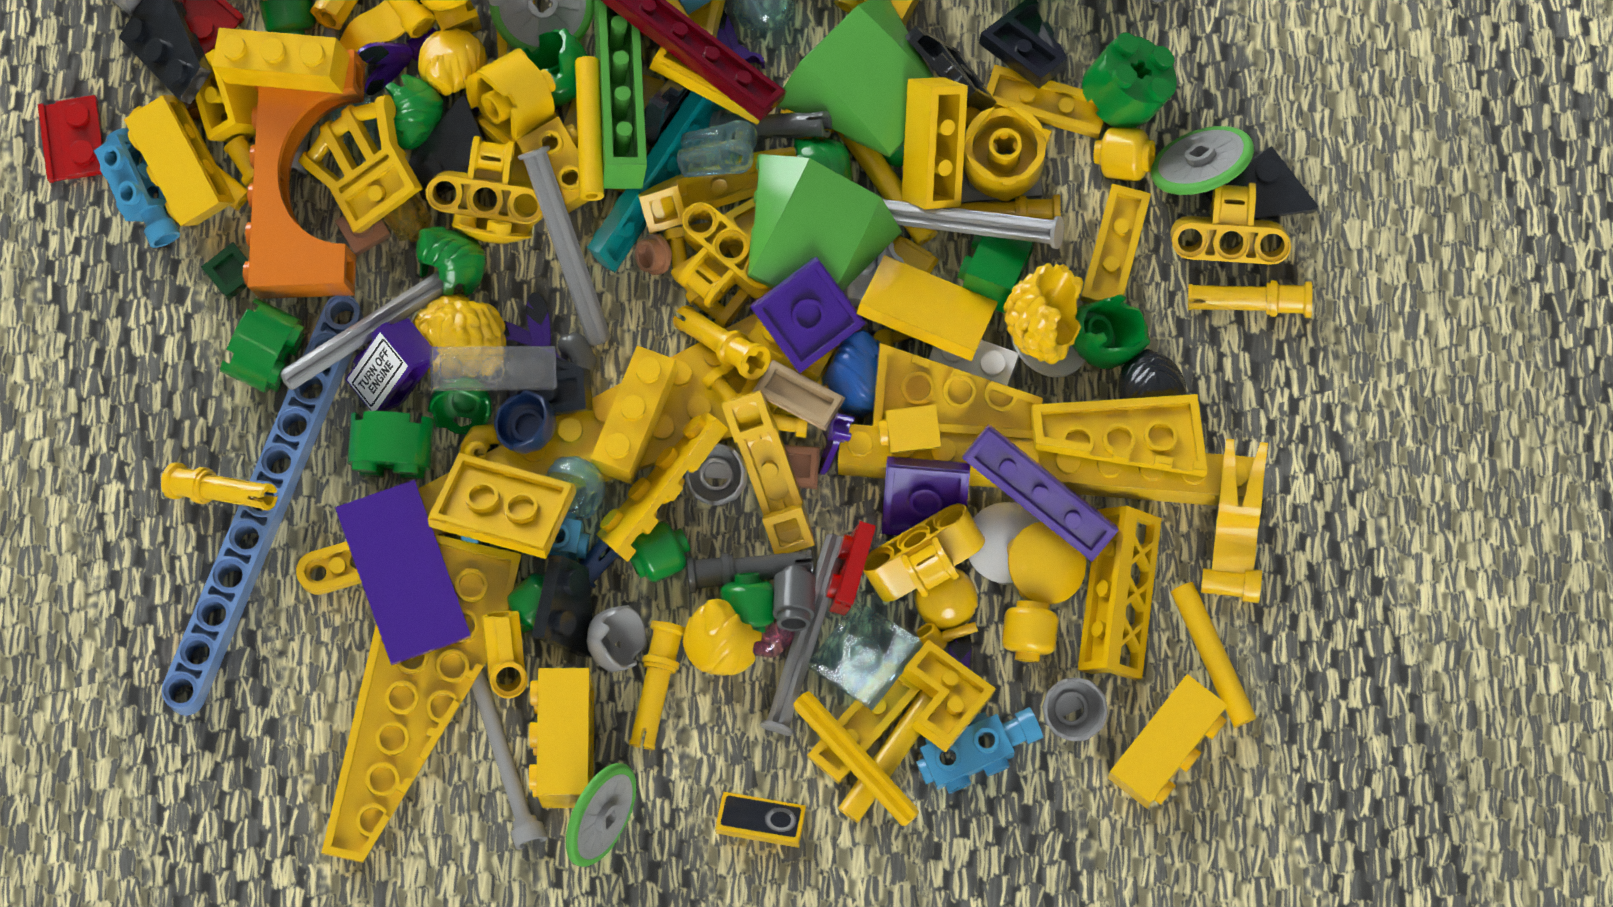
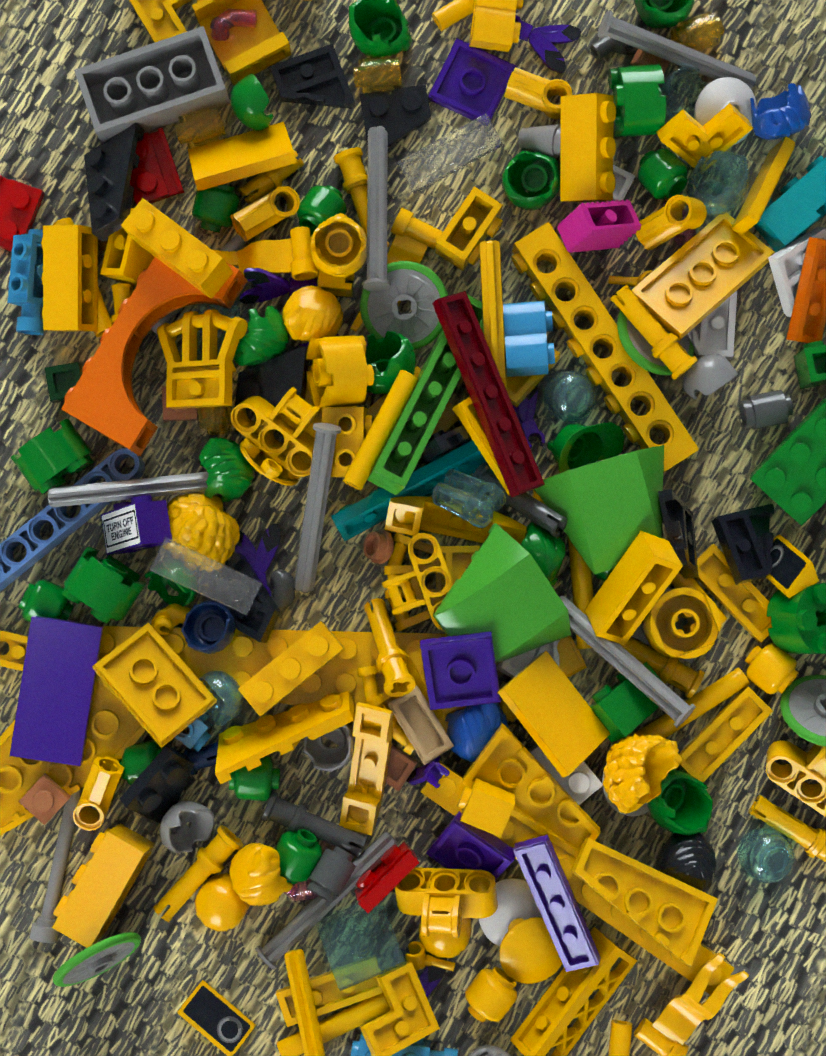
camera: 25 degrees right, 10 degrees up
none -> green head [18,579,73,622]
none -> nougat plate [18,773,71,825]
none -> yellow hair [195,873,250,932]
none -> green piece [547,422,624,473]
none -> yellow piece [634,667,750,738]
none -> clear light blue hair [737,827,795,884]
none -> slope [766,534,819,598]

